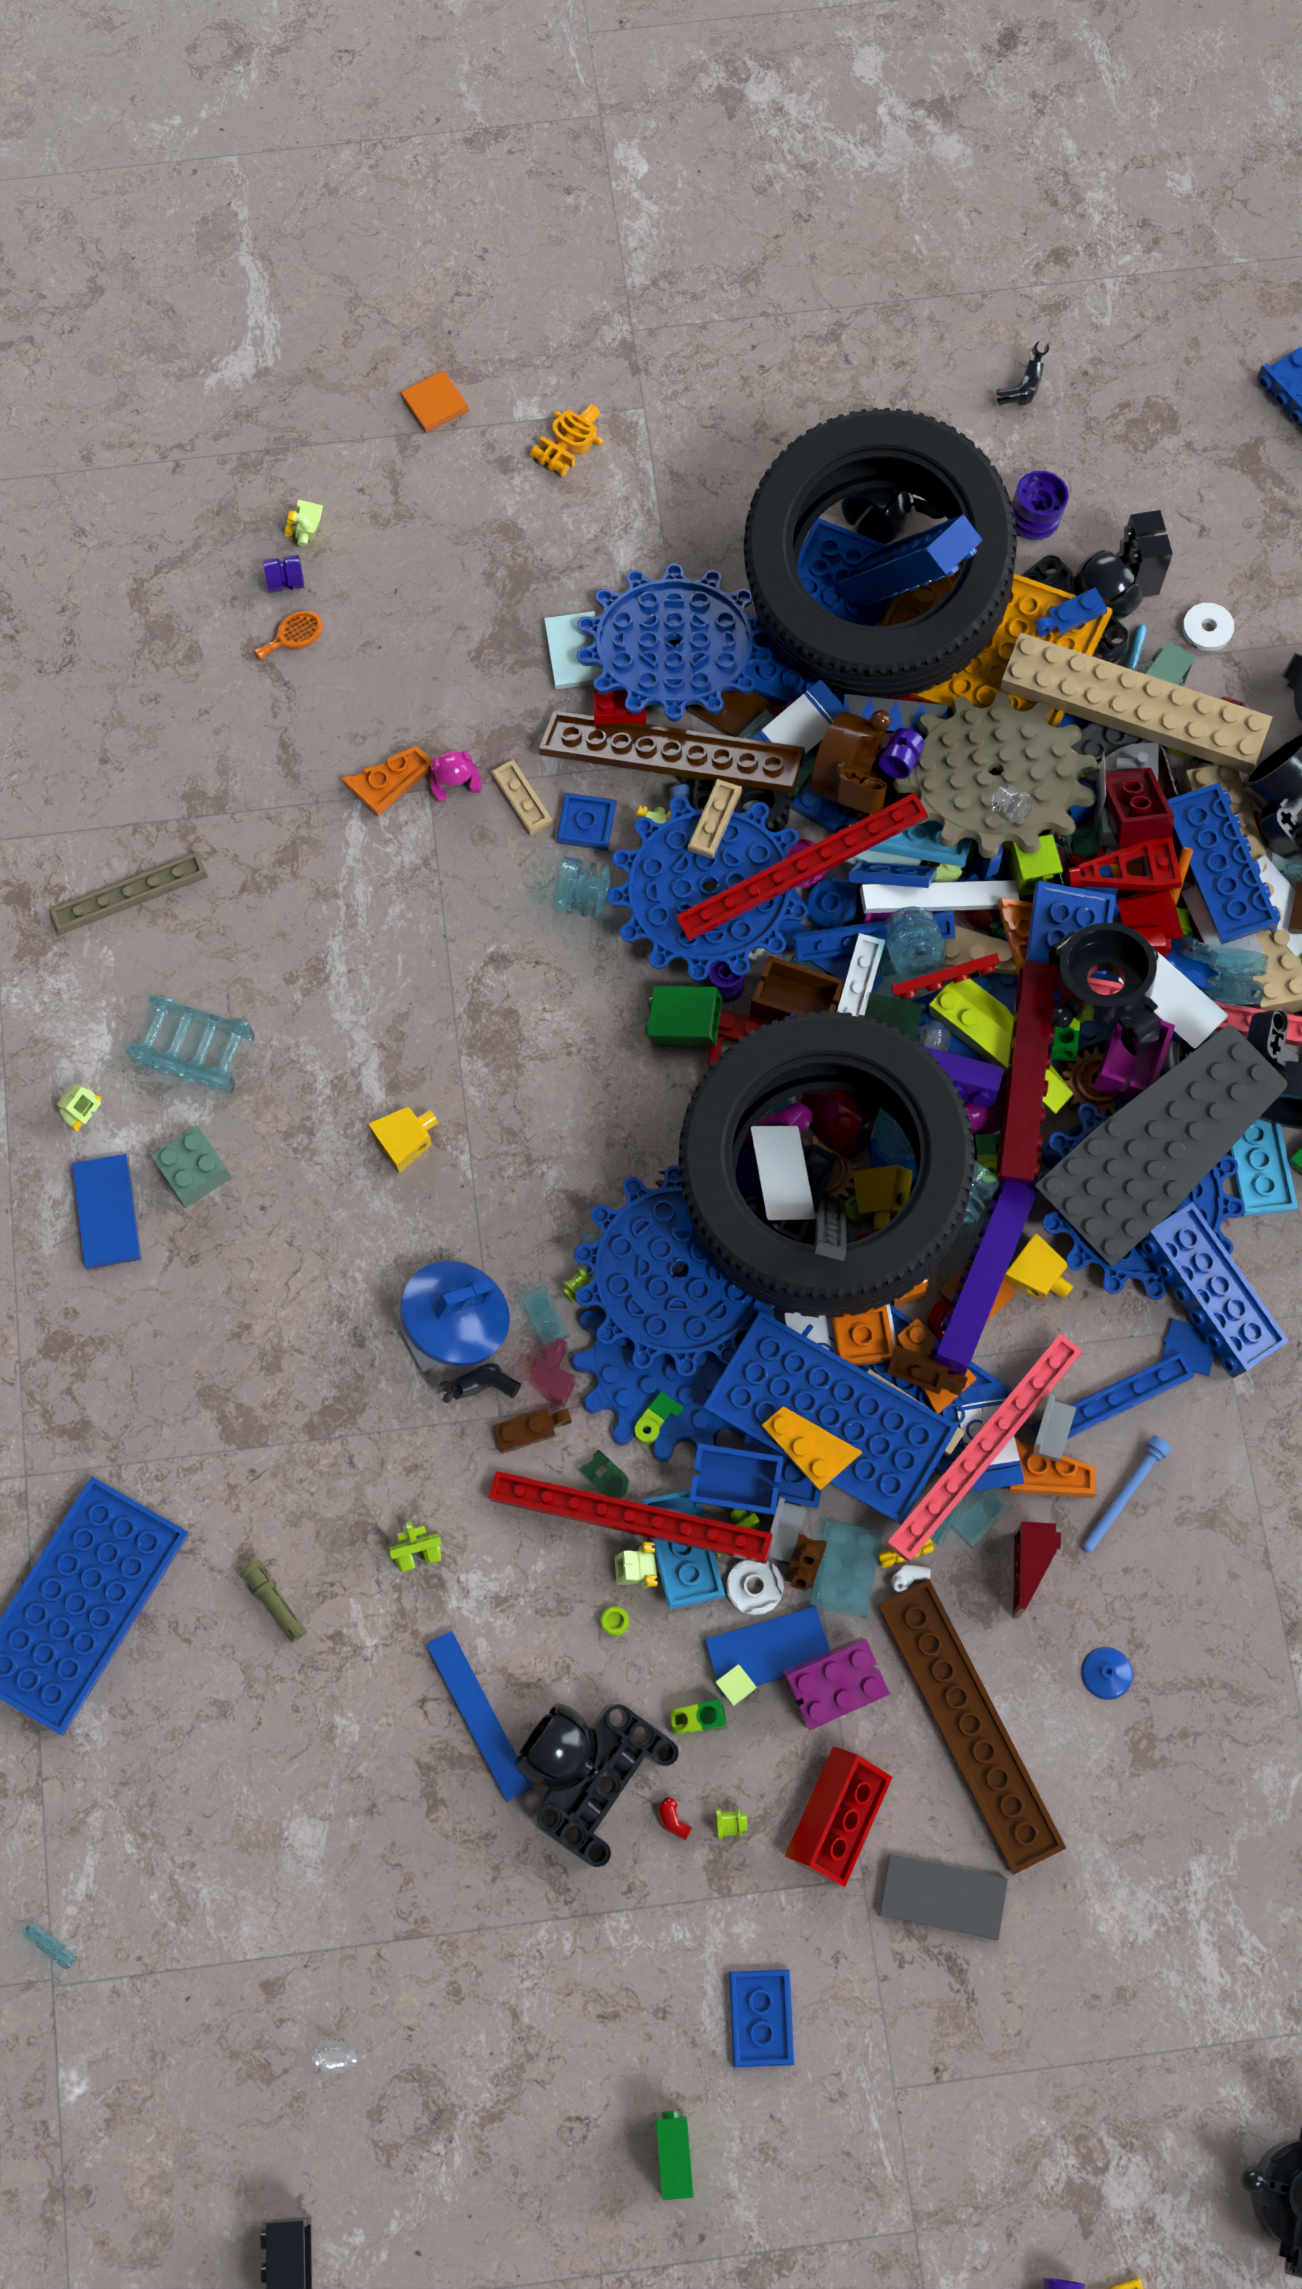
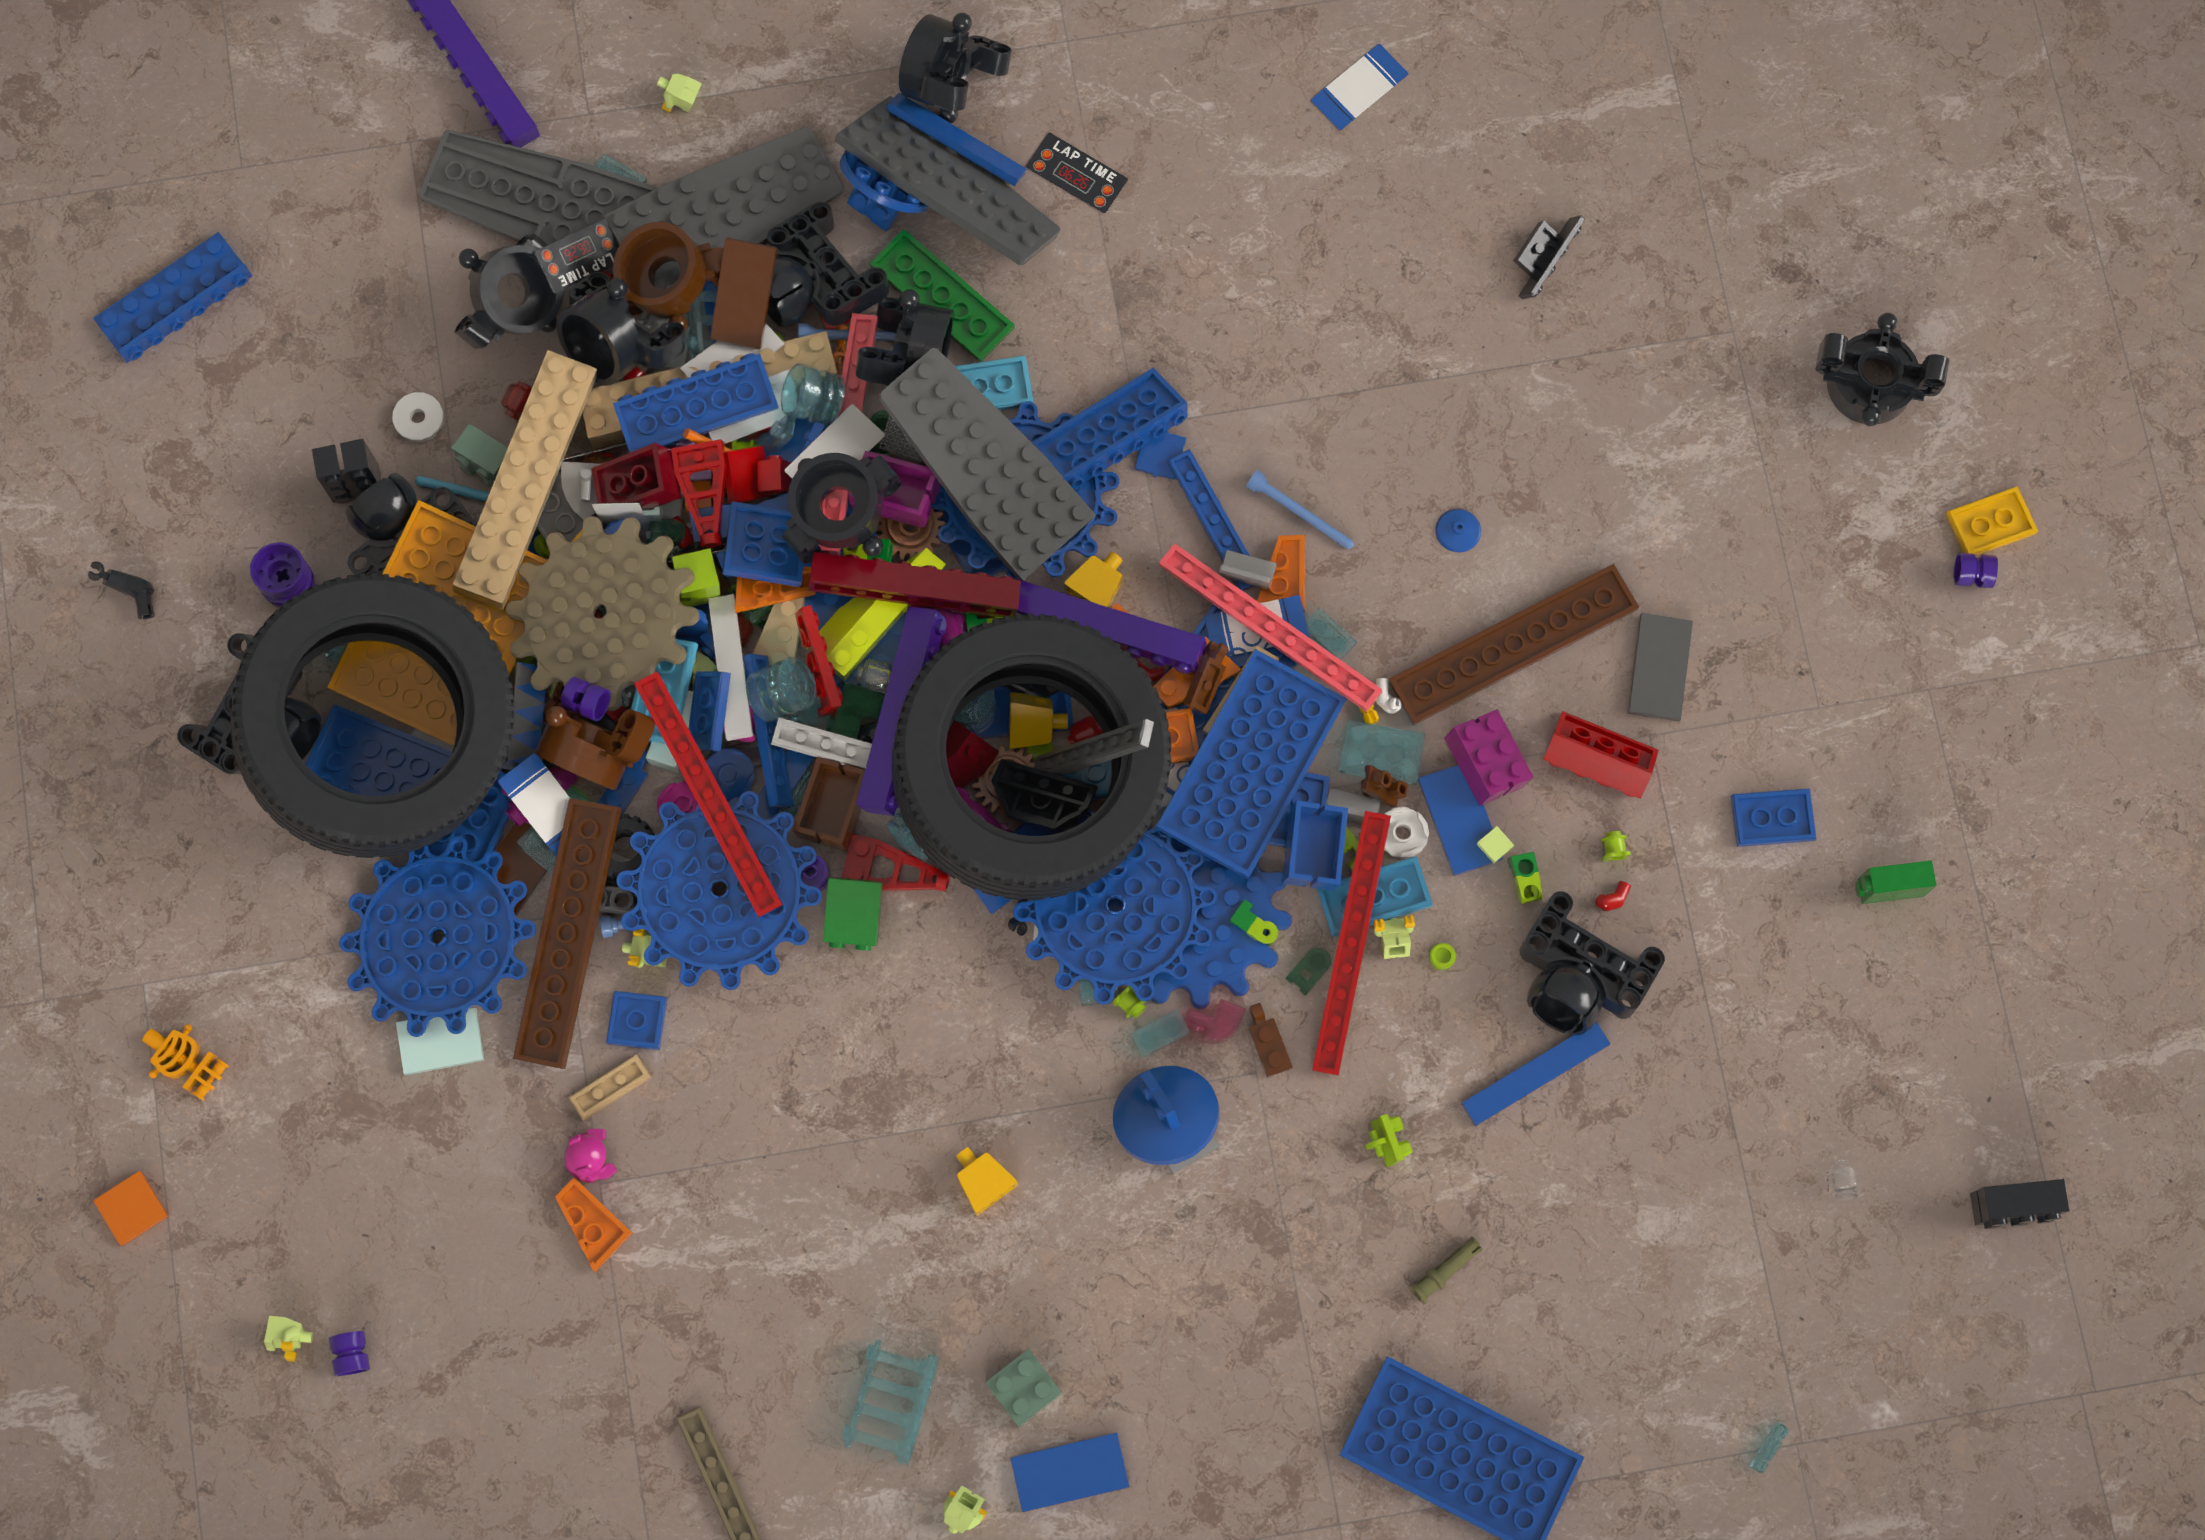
camera: 95 degrees left, 5 degrees up
orange piece [254,610,323,661] -> none
black arm [437,1363,522,1403] -> none
clear light blue wheel [554,857,611,920] -> none
red plate [593,686,646,724] -> none
tan tile [688,779,742,859] -> none
white sticker [751,1126,816,1220] -> none
light orange wing [762,1406,862,1491] -> none
blue brick [836,514,983,608] -> none
clear head [991,783,1032,823] -> none
dark red slope [1013,1521,1061,1618] -> none
blue plate [1035,587,1107,637] -> none

